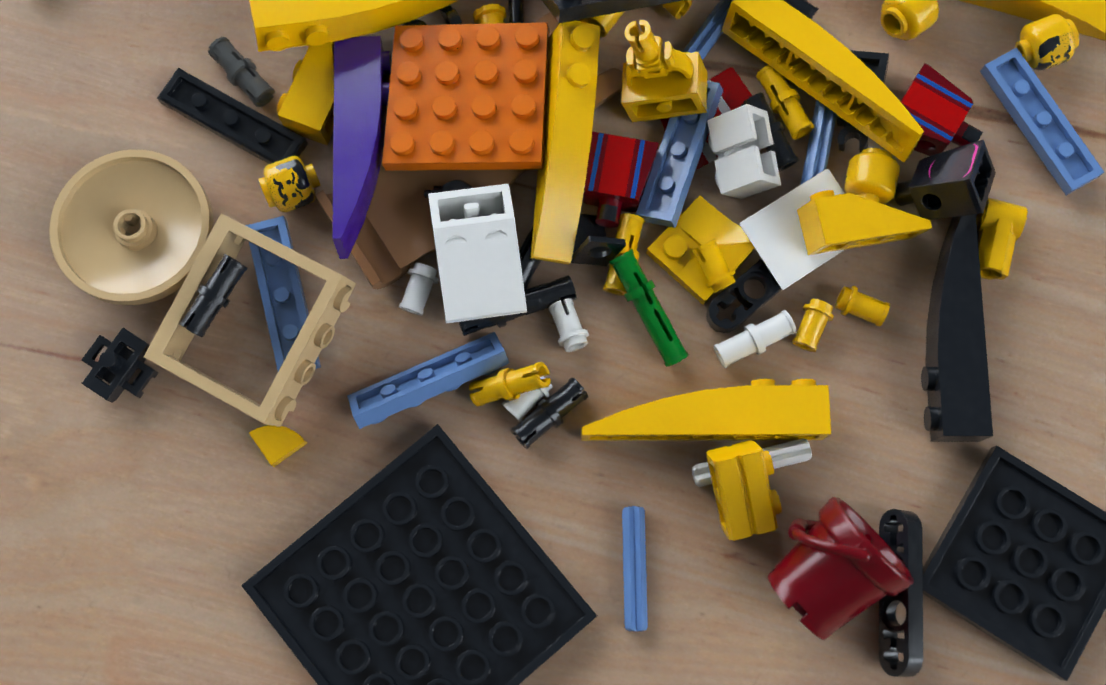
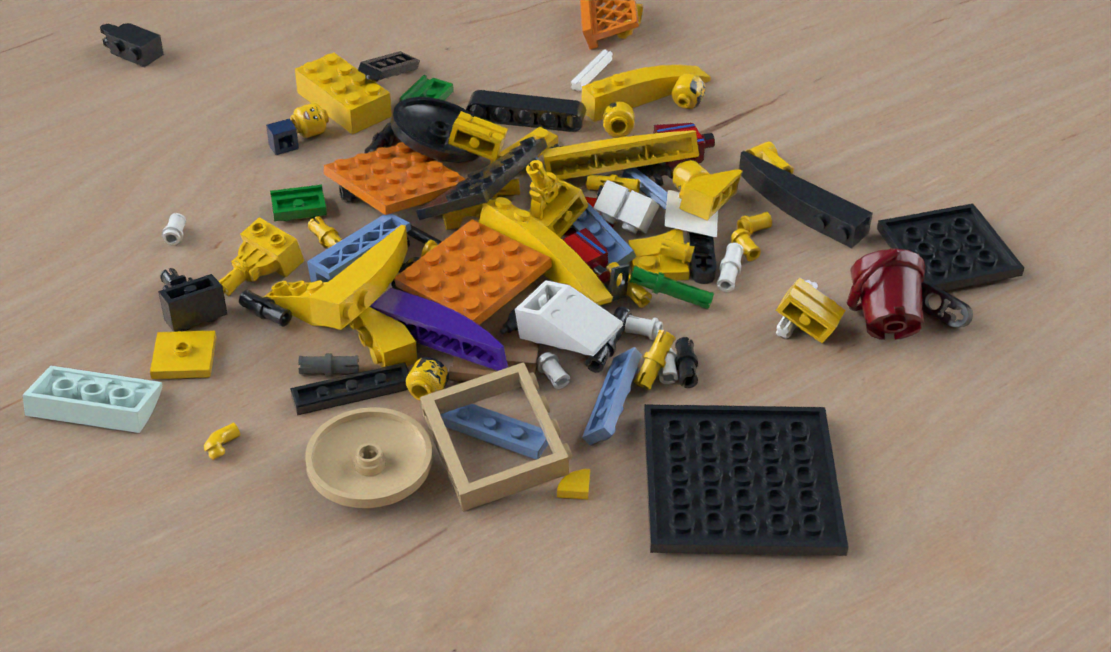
camera: 50 degrees left, 35 degrees down
black piece [81,328,158,403] -> none
black pin [179,254,248,338] -> none
yellow slope [581,379,831,441] -> none
medium blue axle [622,506,648,631] -> none
black torso [894,140,996,220] -> none
medium blue plate [980,47,1105,196] -> none
none -> yellow arm [204,423,240,460]

